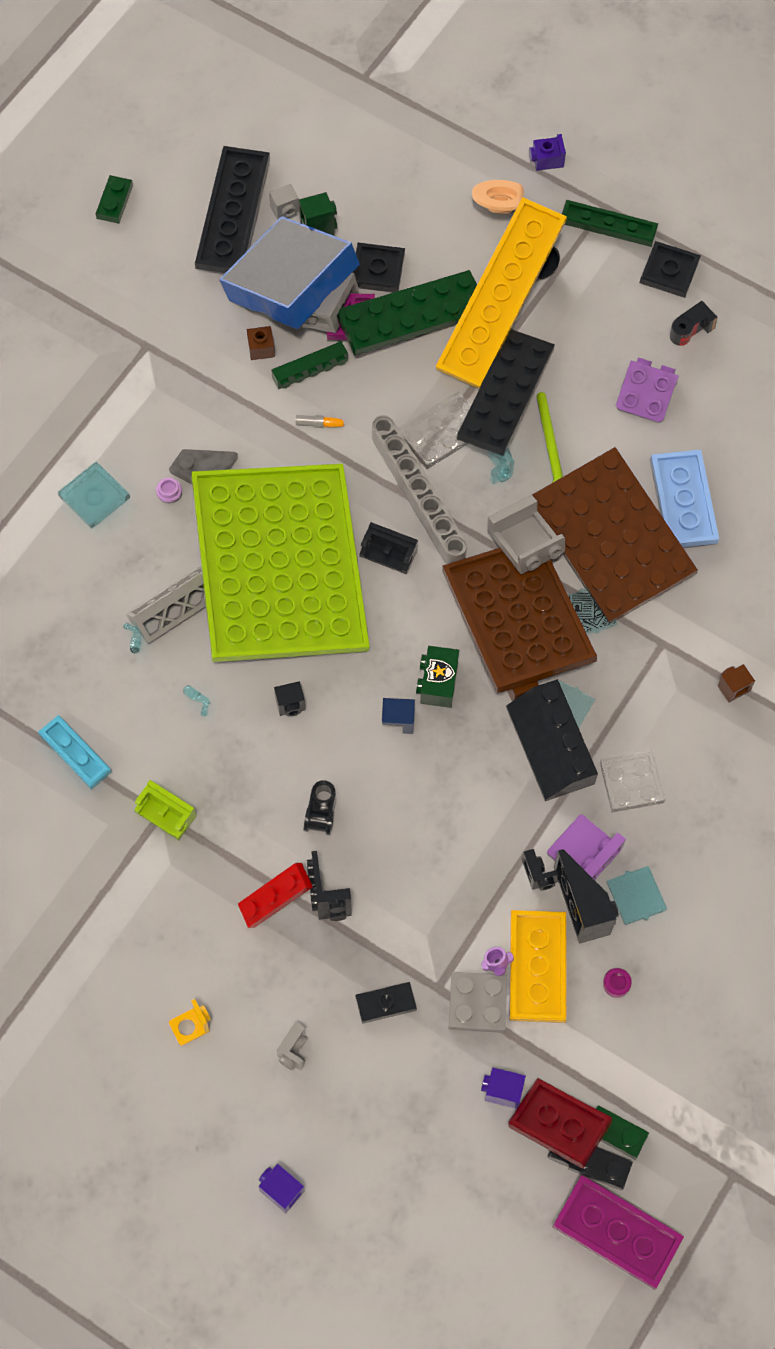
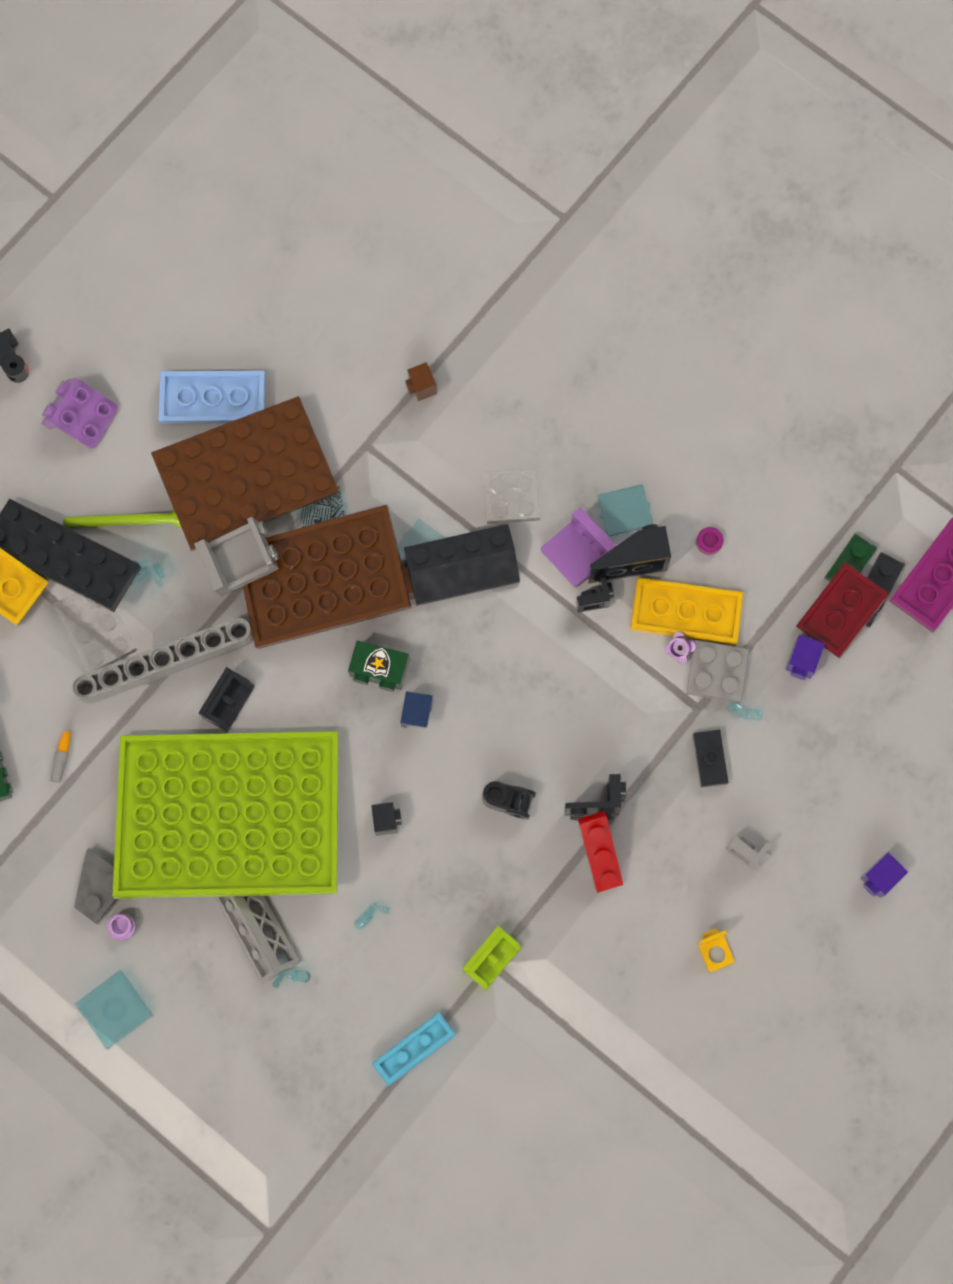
camera: 80 degrees left, 10 degrees up
none -> clear light blue piece [727,703,763,720]

